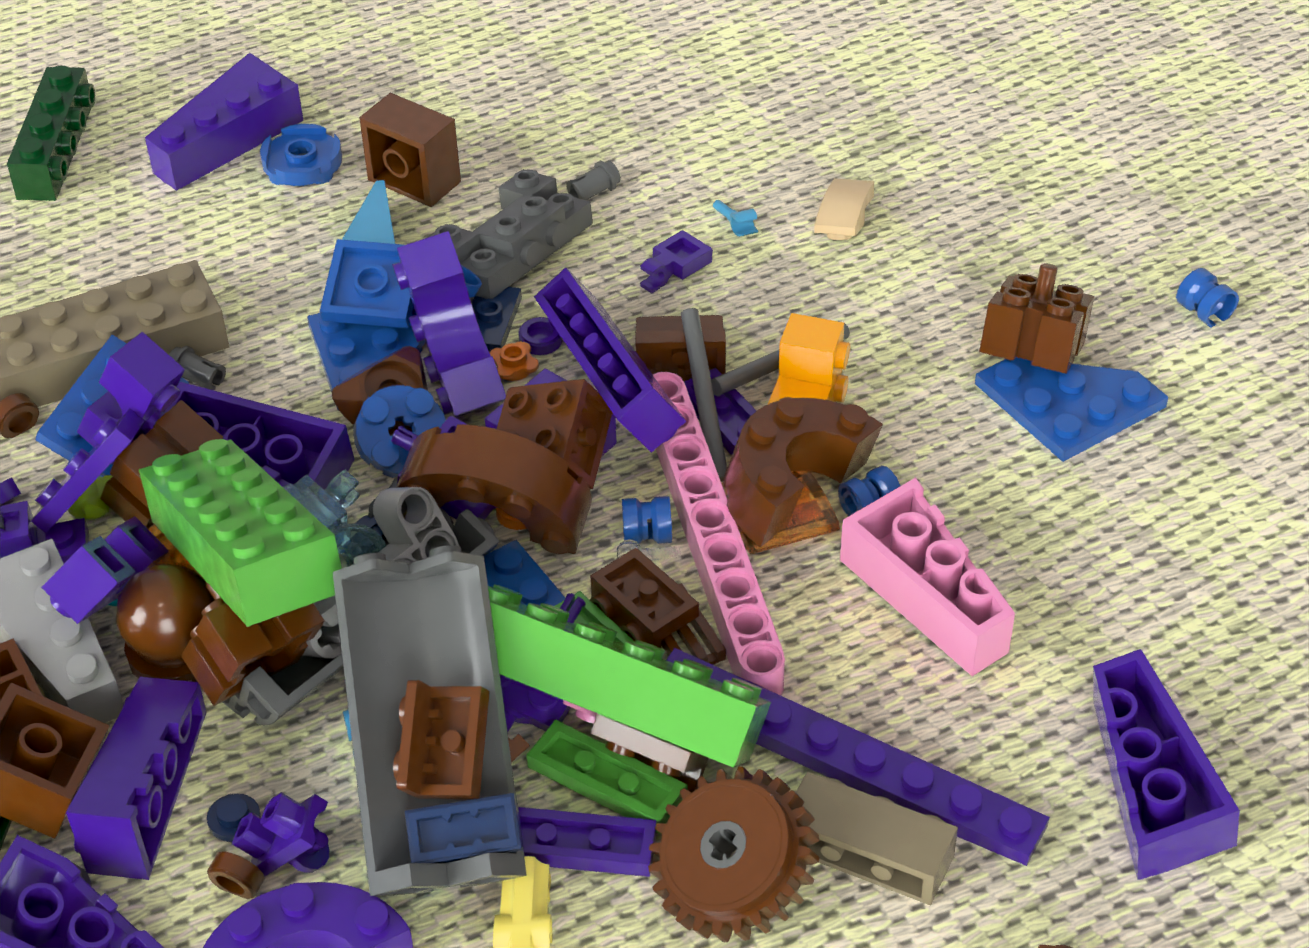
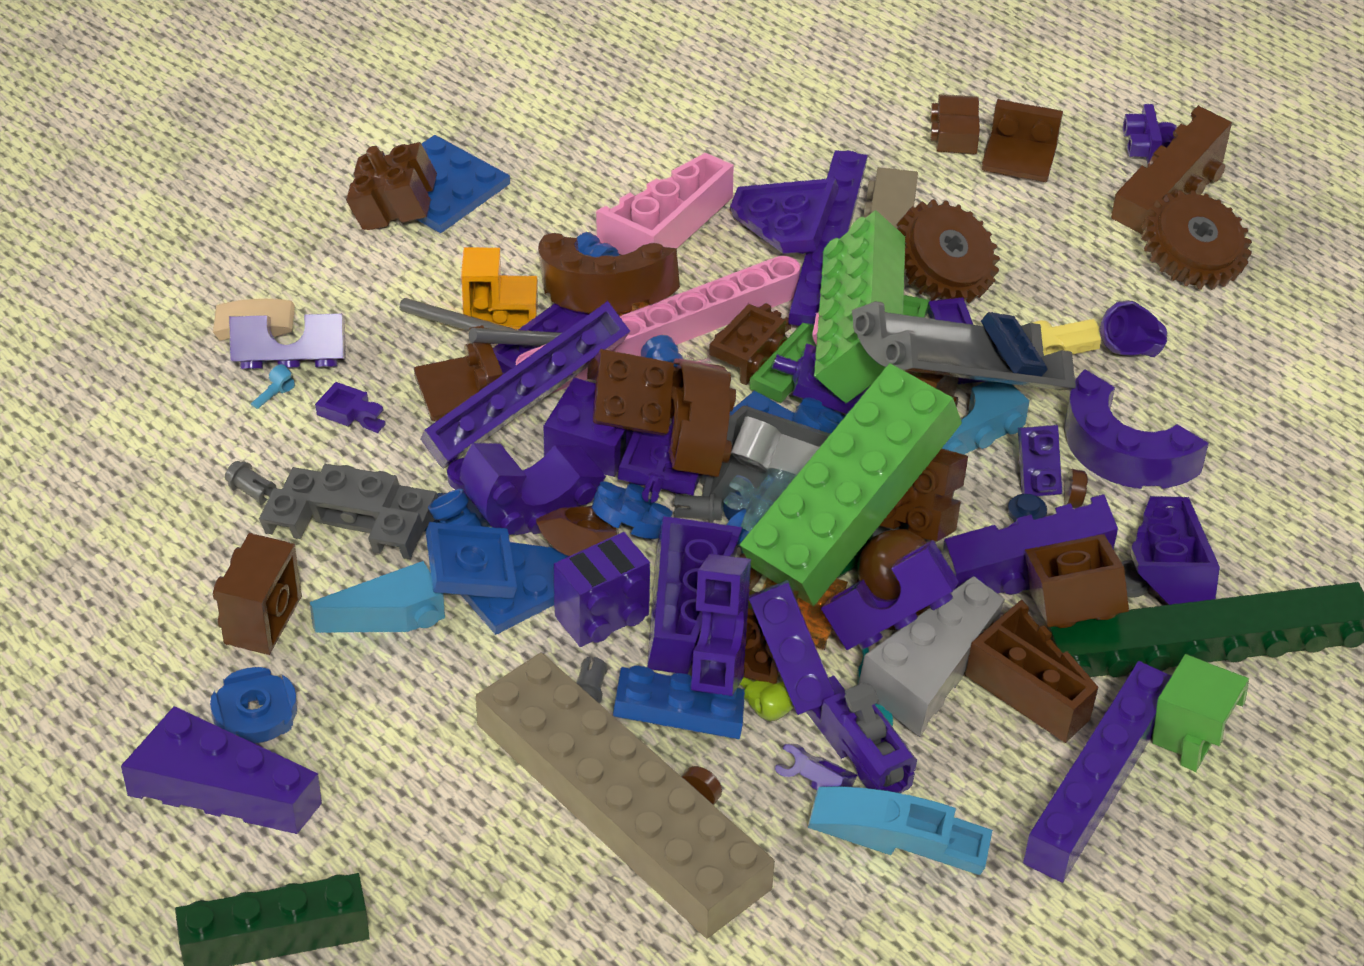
camera: 110 degrees left, 0 degrees up
reddish brown bracket [393,680,490,800] -> none
dark purple wedge [1093,649,1240,880] -> none
blue wheel [1176,268,1239,327] -> none
none -> arch [229,313,346,369]
none -> dark purple brick [554,532,650,647]
none -> dark purple plate [730,178,839,254]

